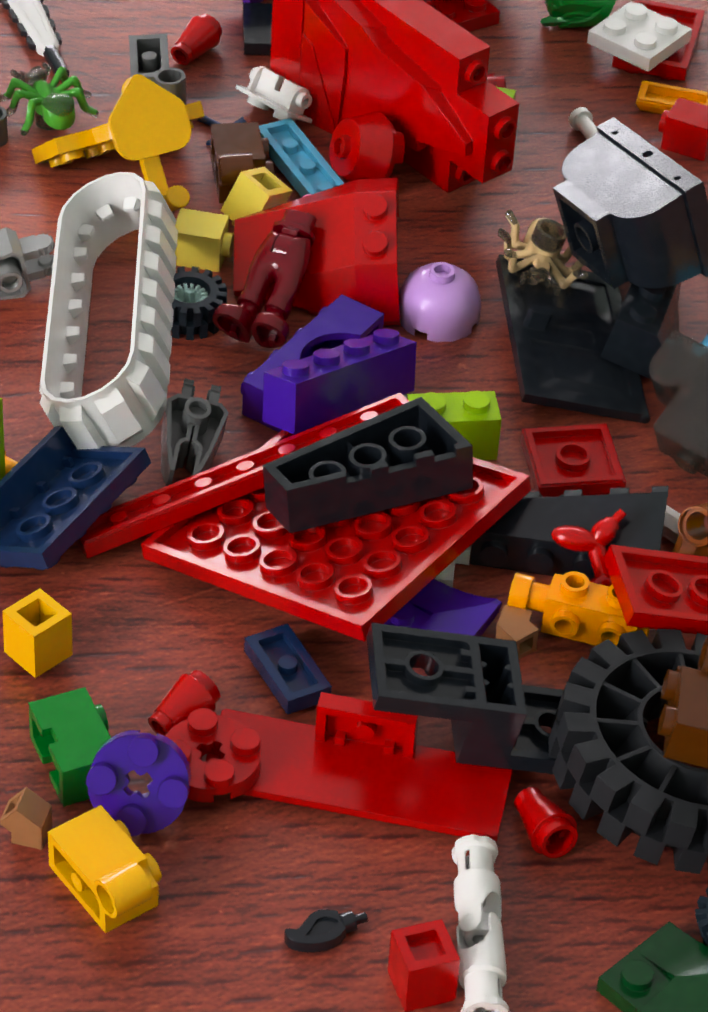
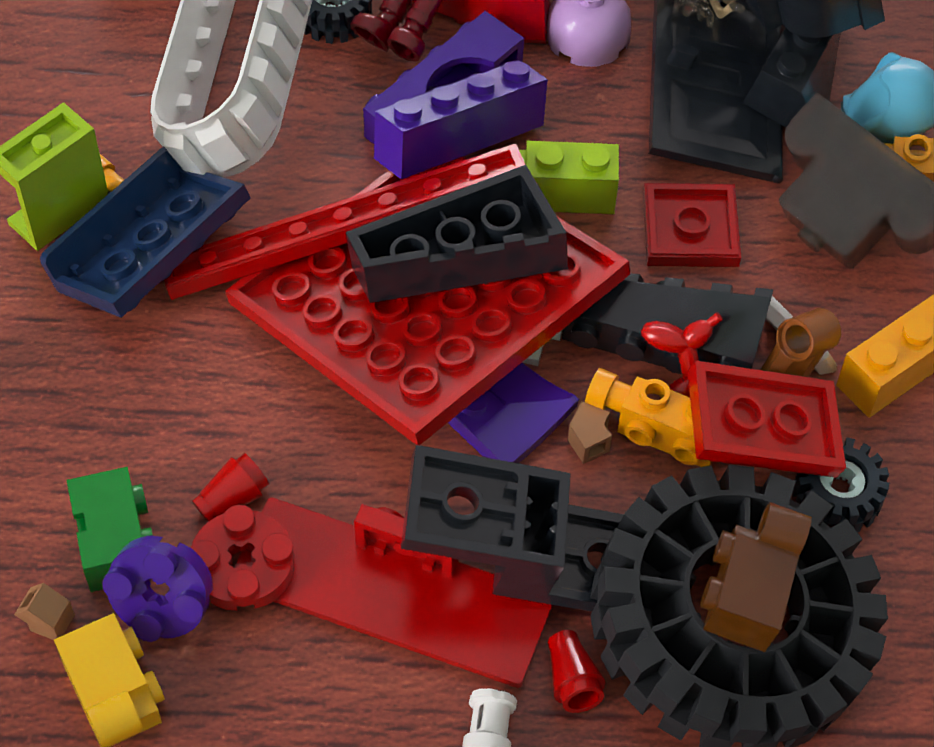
camera: 10 degrees right, 15 degrees up
yellow brick [2,588,73,678] -> none
dark grey hinge [161,378,229,486] -> none
dark blue plate [244,623,332,715] -> none

